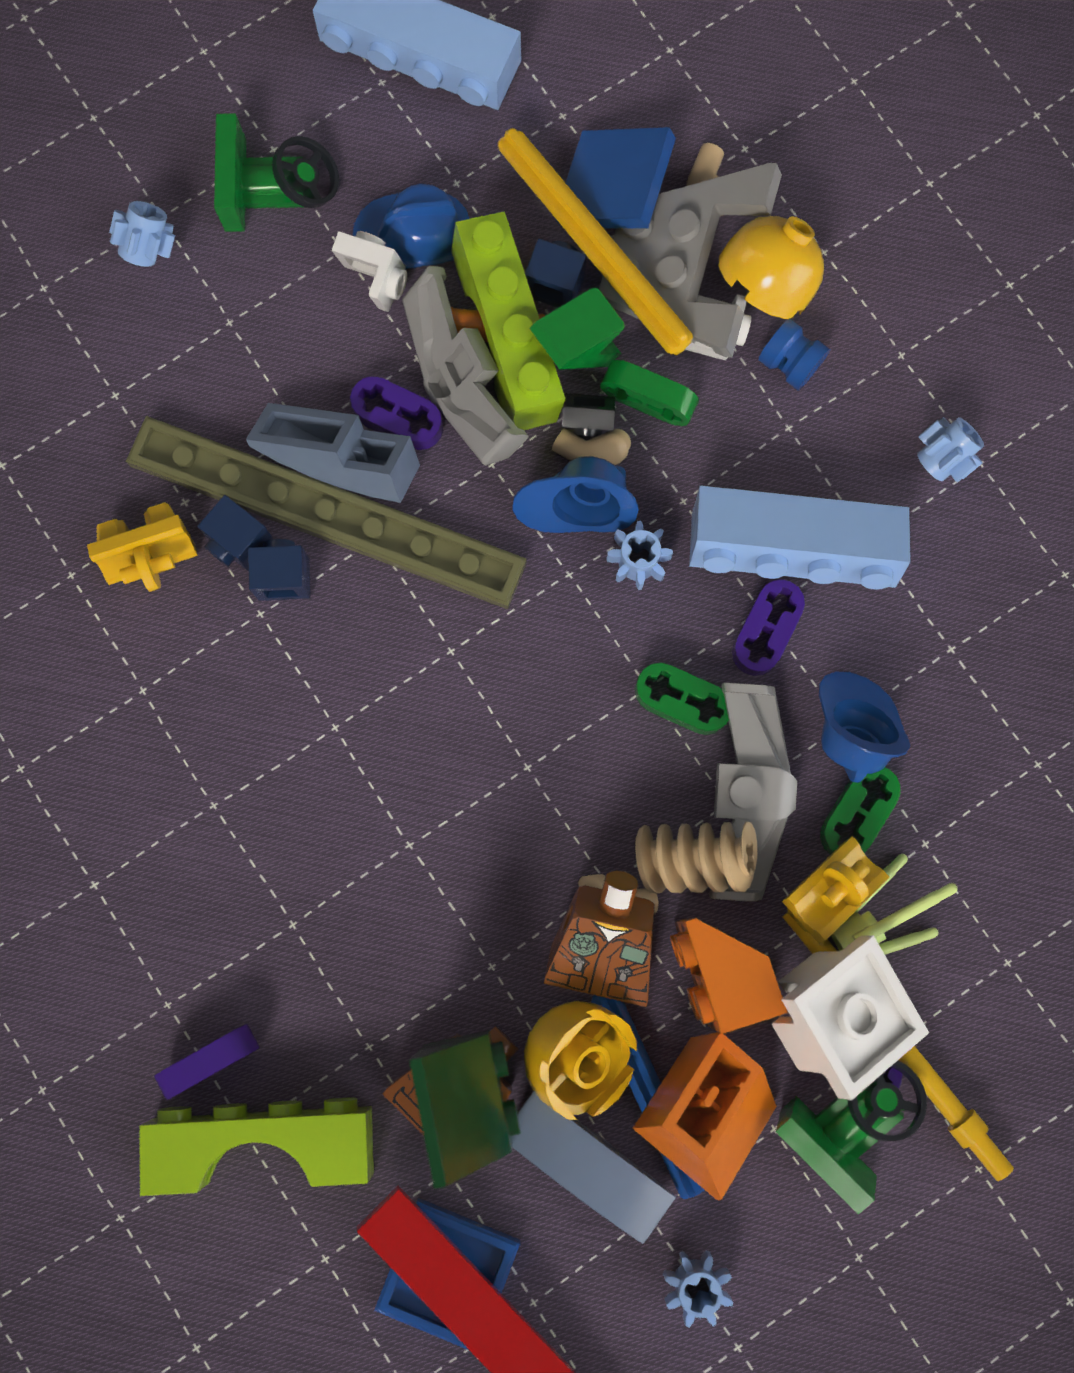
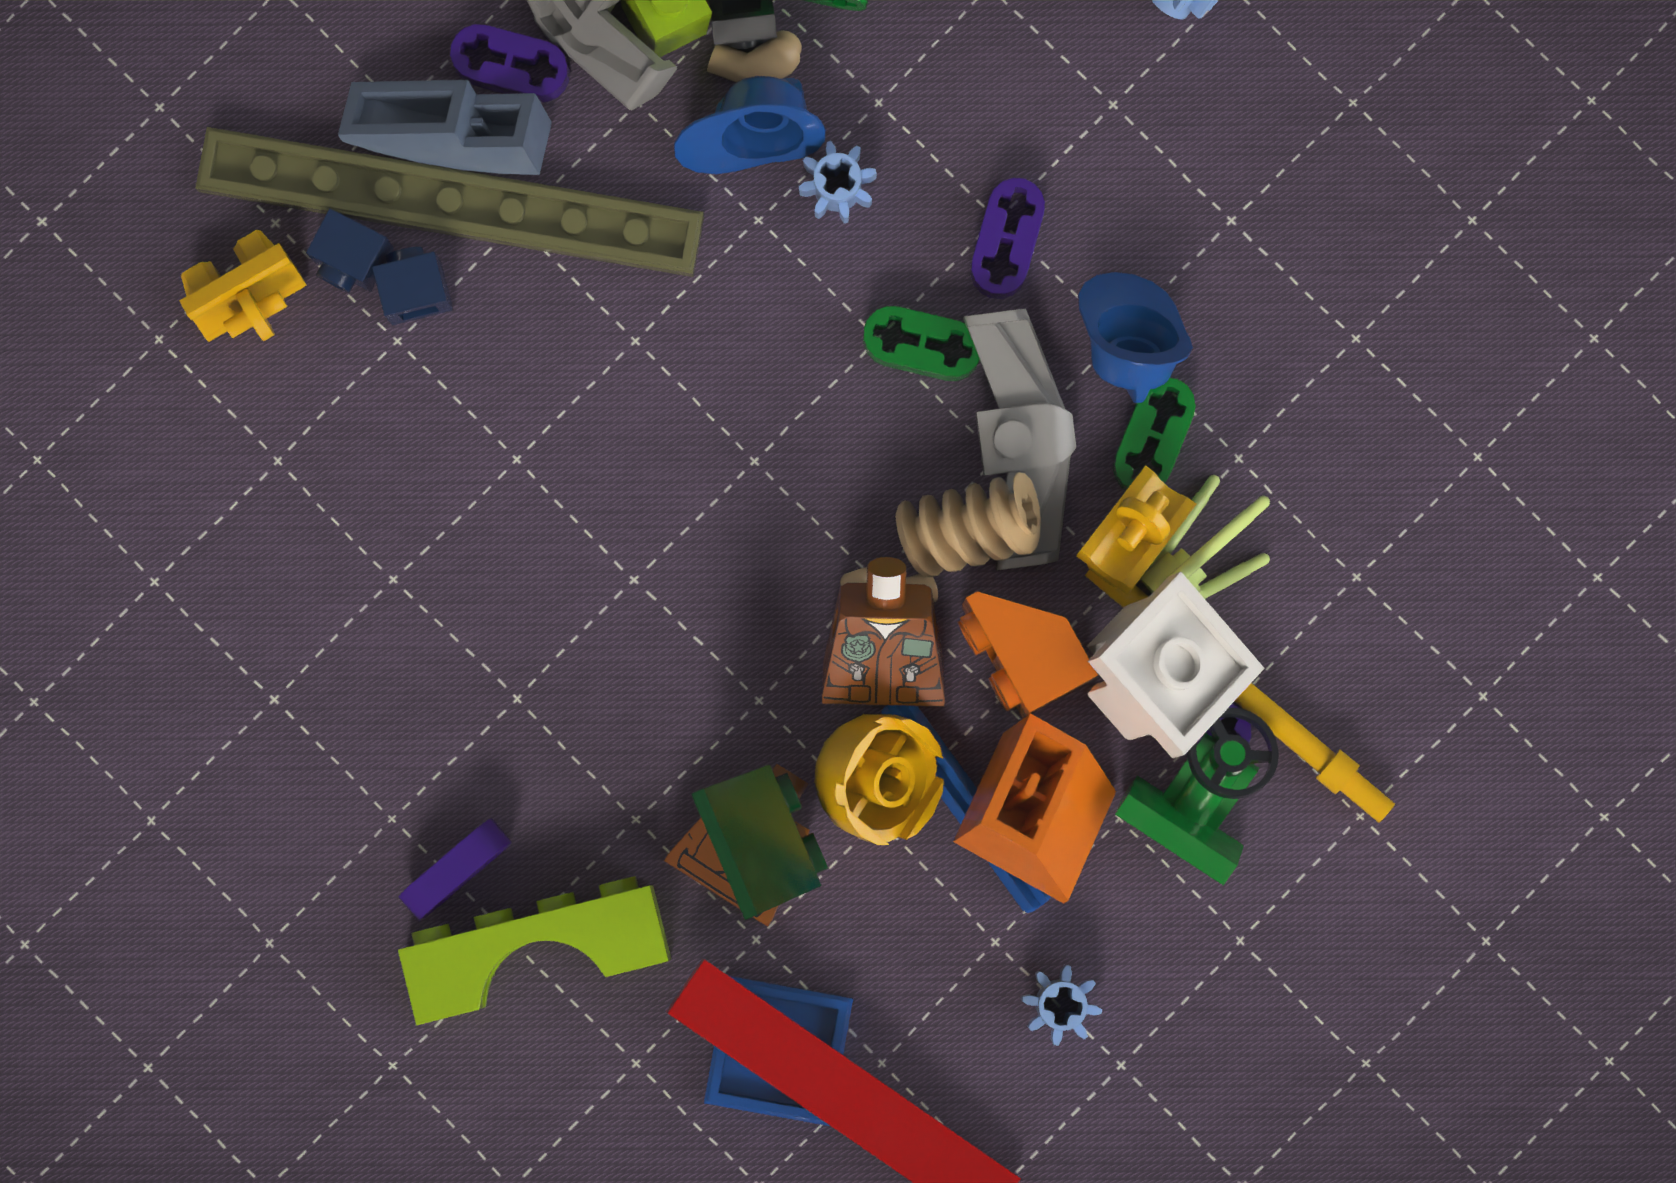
camera: 10 degrees left, 5 degrees up
sand blue slope [511,1092,677,1244] -> none
light blue brick [689,486,910,589] -> none

